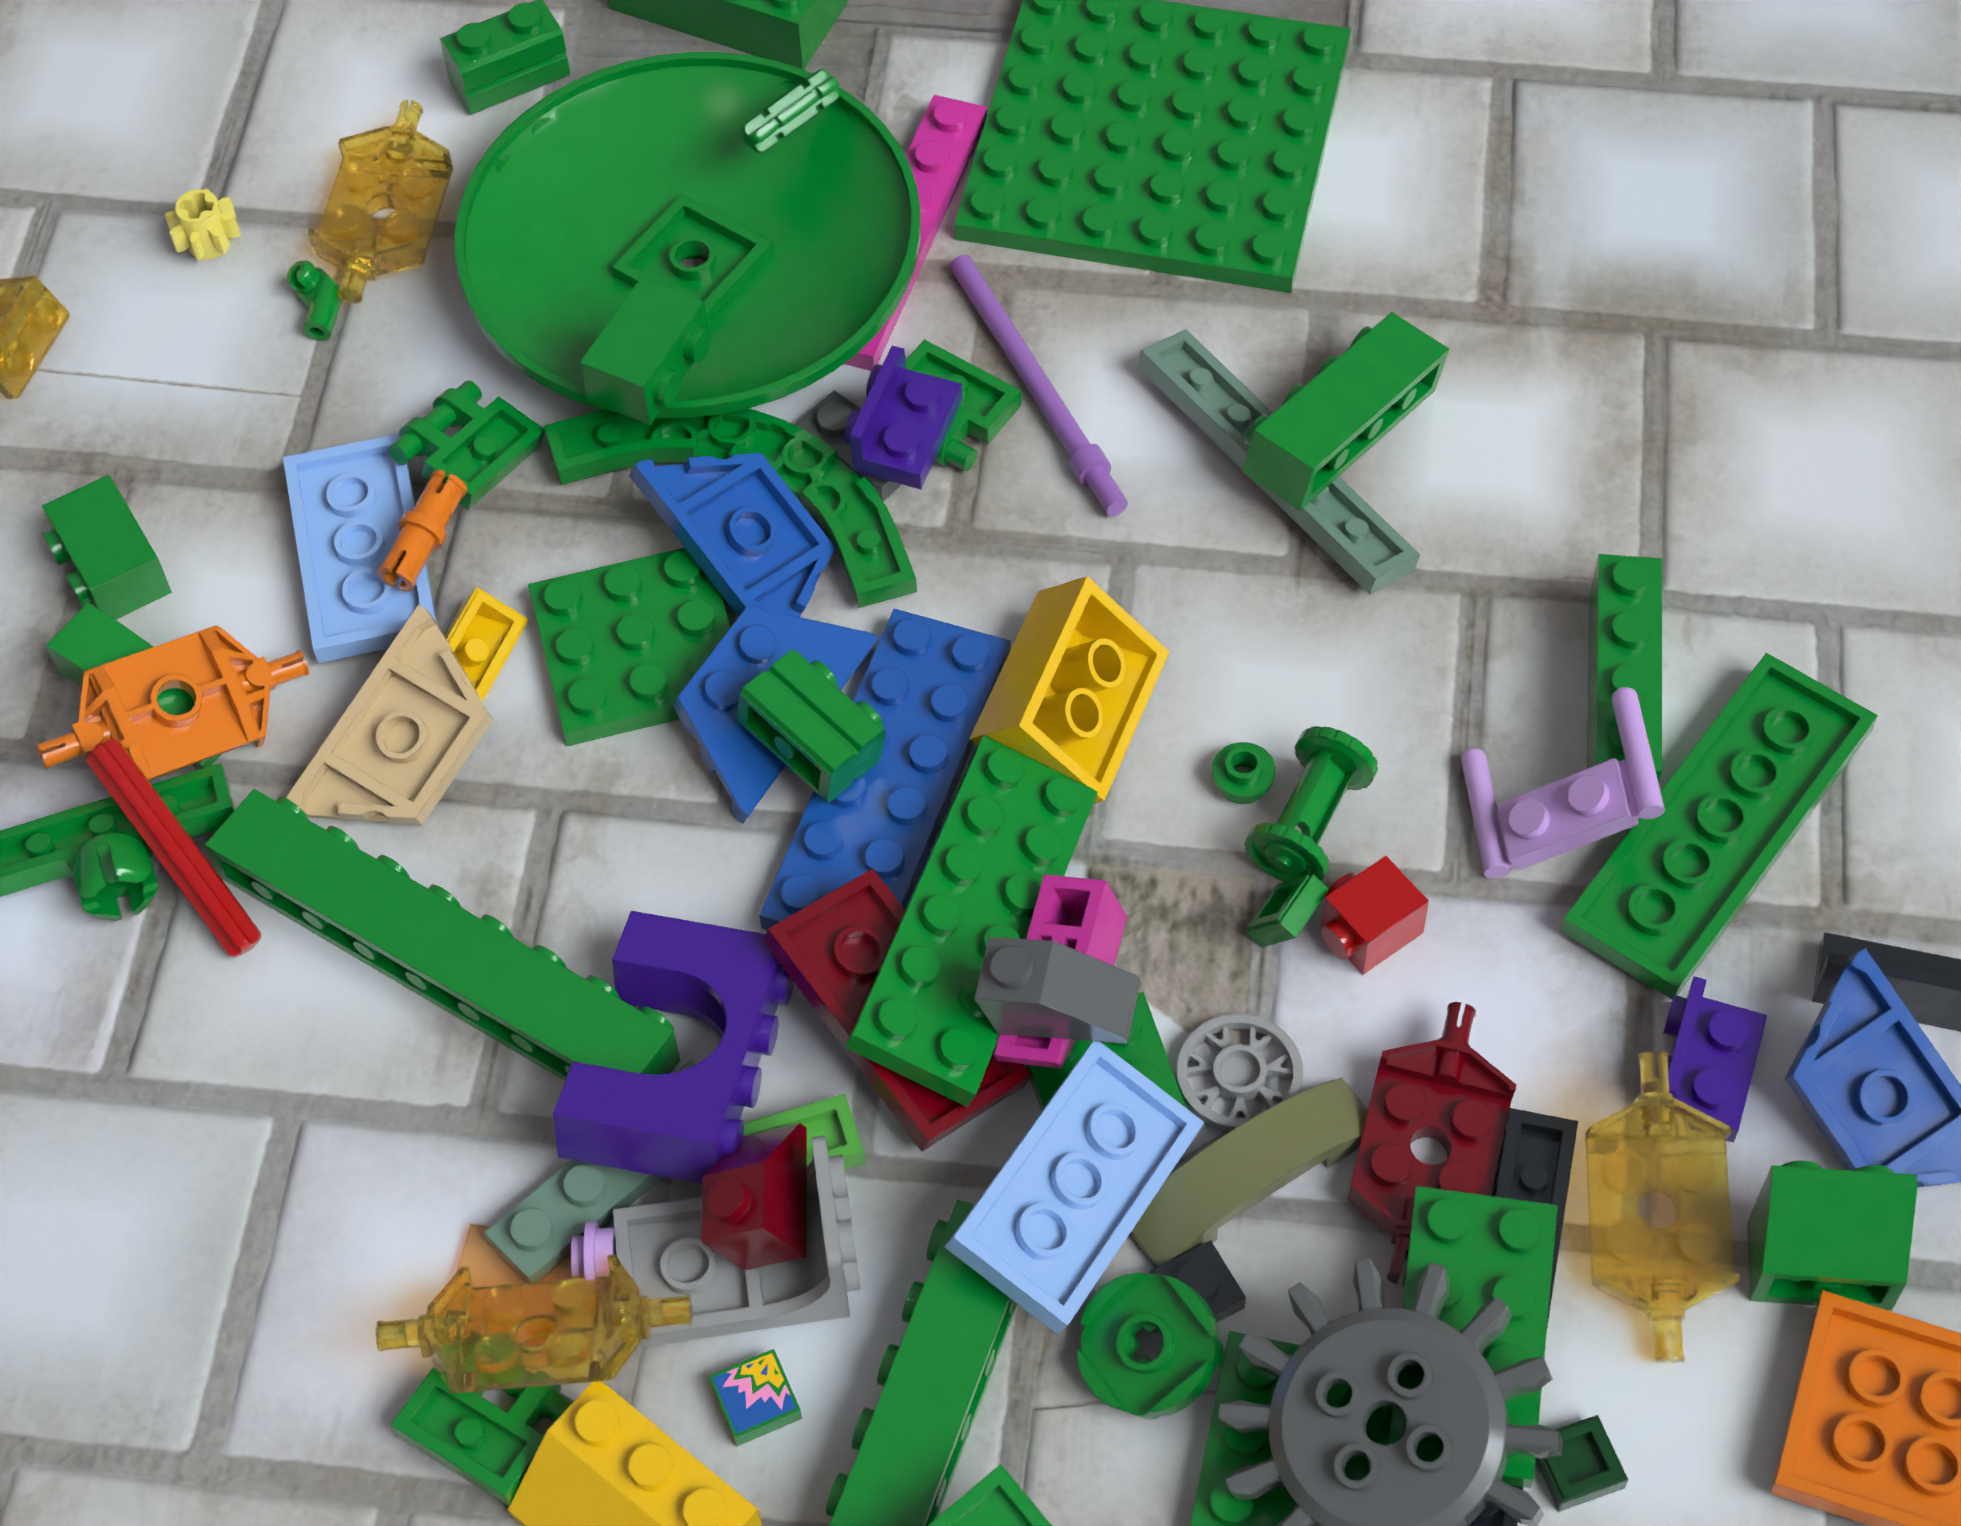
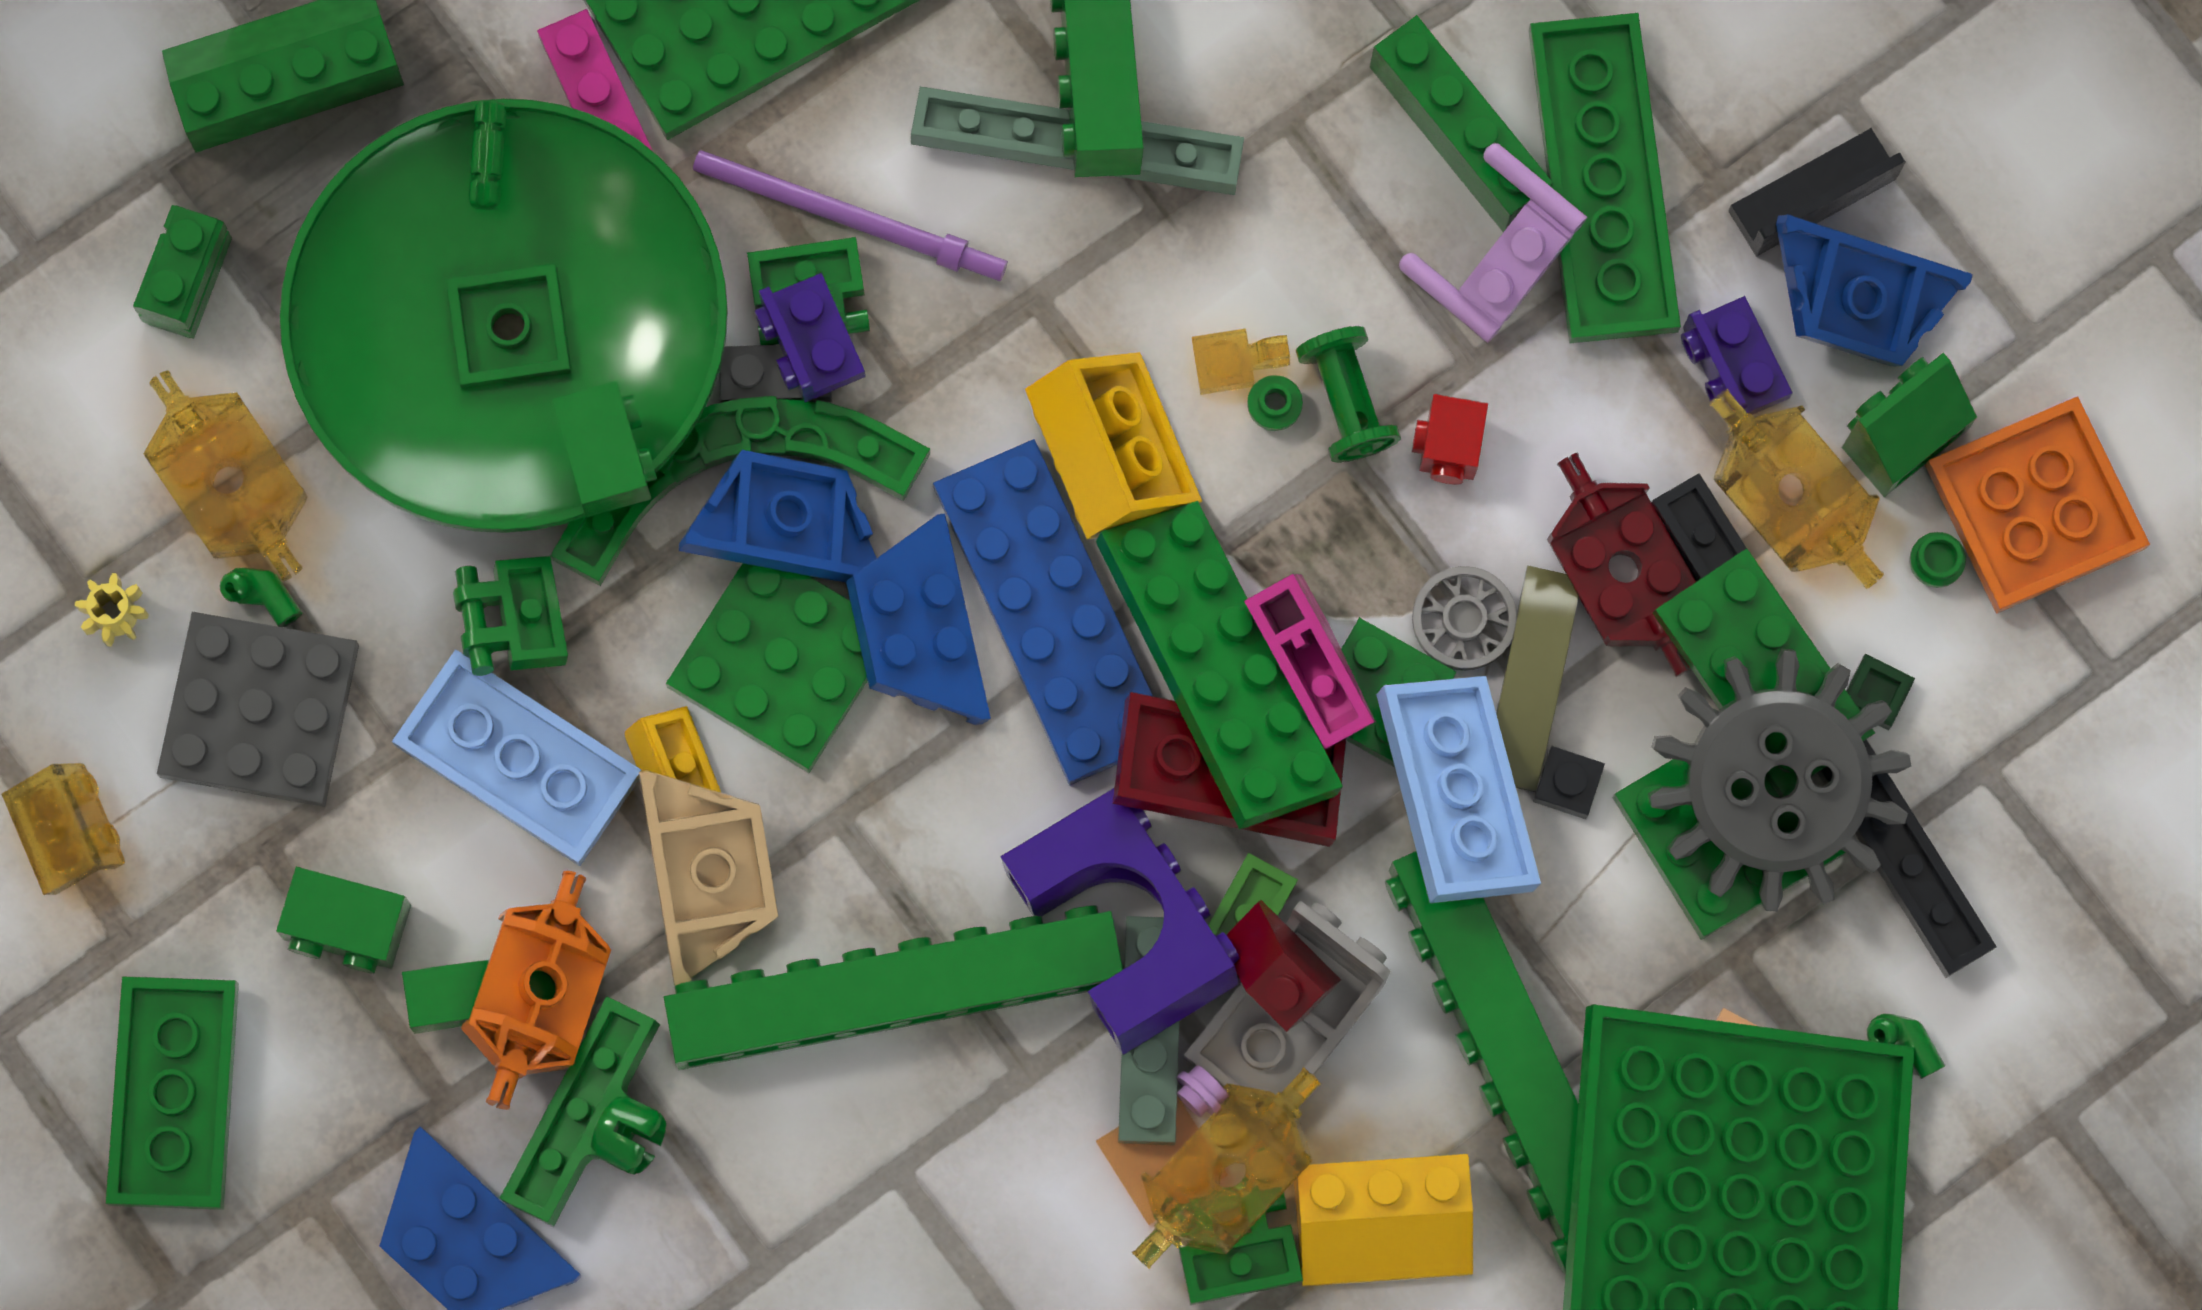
camera: 50 degrees left, 20 degrees up
red axle [87,739,262,958] -> none
orange pin [377,470,468,592] -> none
tile [708,1349,802,1446] -> none
green brick [737,649,886,802] -> none
dark grey slope [974,937,1141,1043] -> none
green plate [1077,1273,1223,1420] -> none
green tile [1246,874,1329,947] -> none
none -> dark grey plate [157,612,359,807]
none -> clear yellow plate [1191,328,1290,395]
none -> green plate [1909,532,1966,588]

